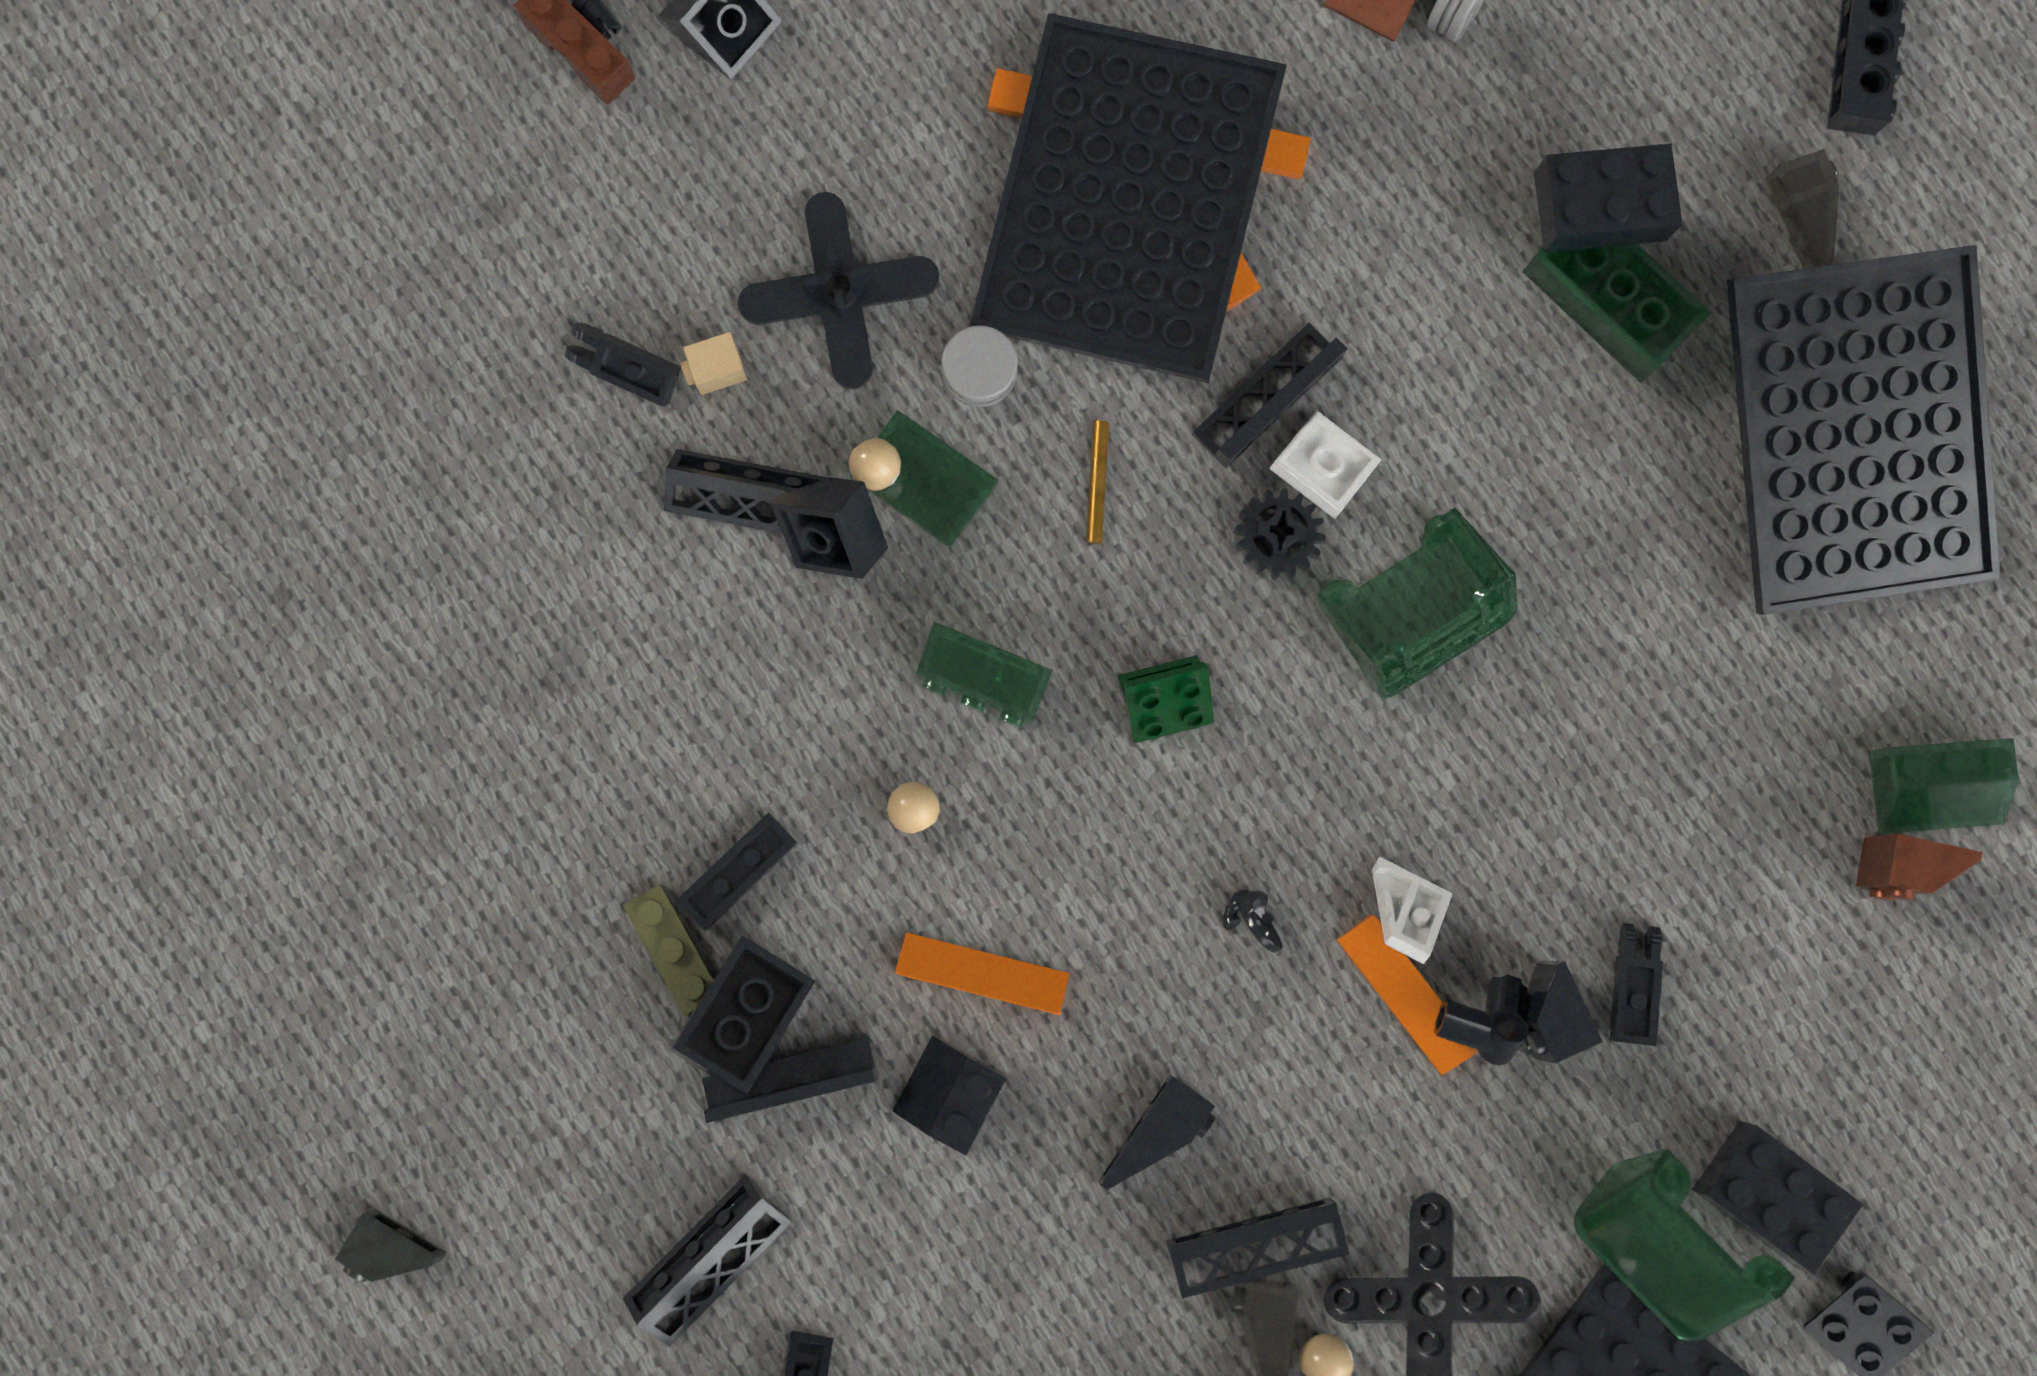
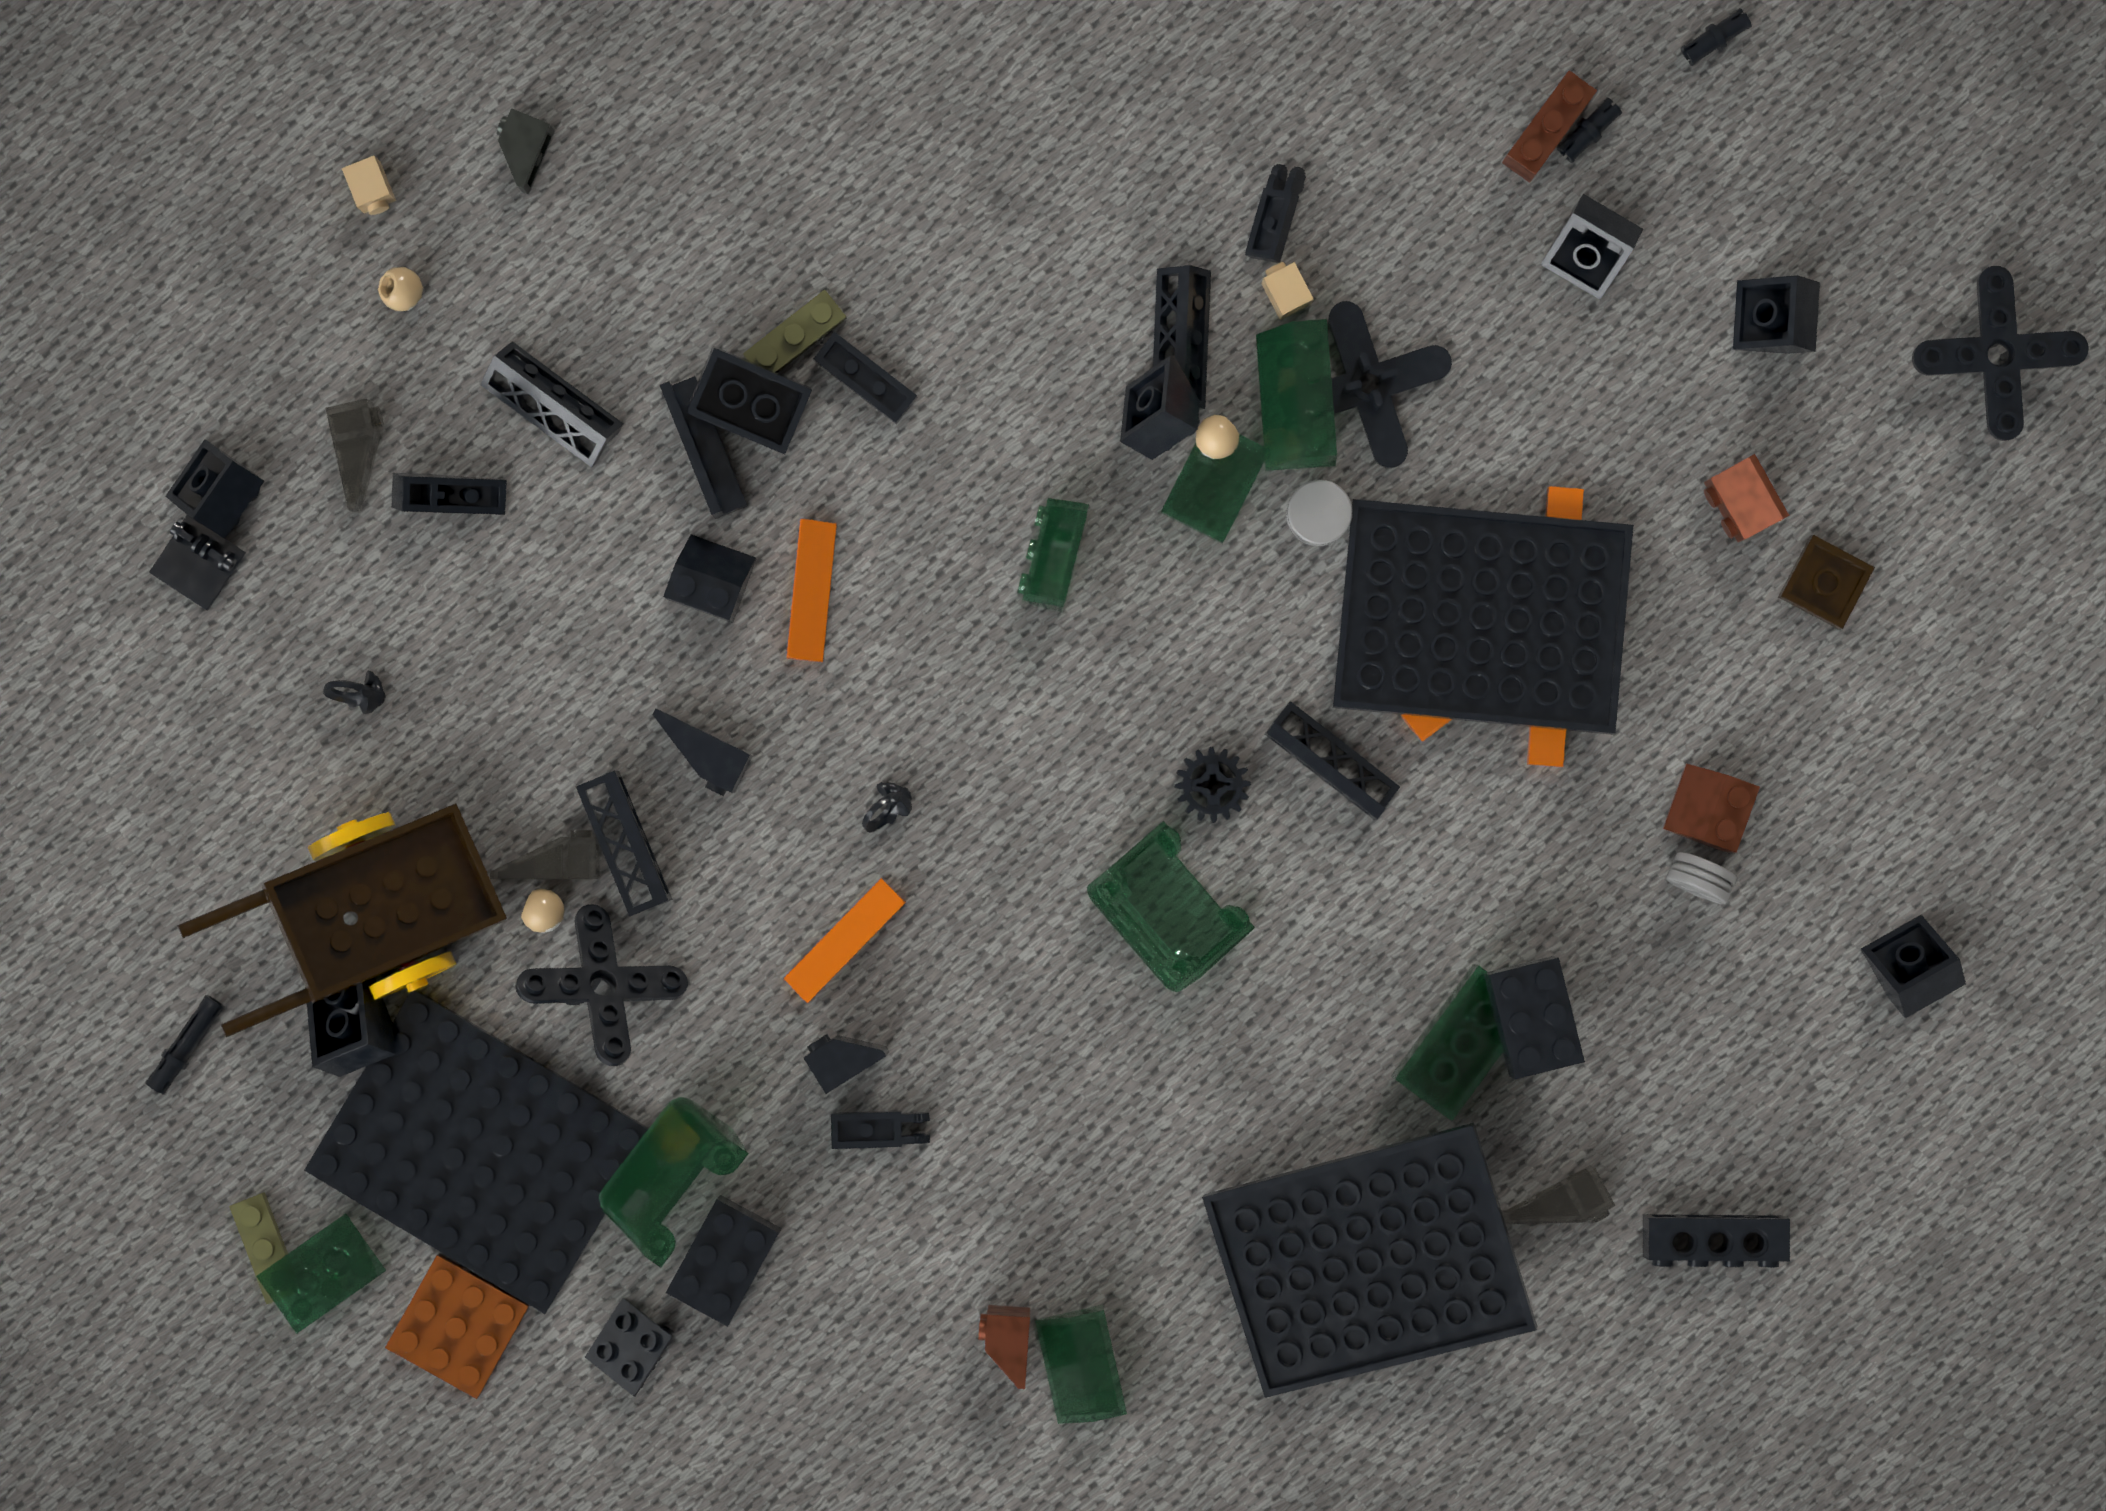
camera: 80 degrees right, 5 degrees up
tan piece [887,782,940,834] -> none
pearl gold bar [1086,421,1109,544] -> none
dark green bracket [1117,655,1214,743] -> none
white plate [1269,410,1381,519] -> none
white wing [1372,857,1453,964] -> none
black piece [1434,974,1529,1066] -> none
none -> clear green slope [1256,319,1337,471]

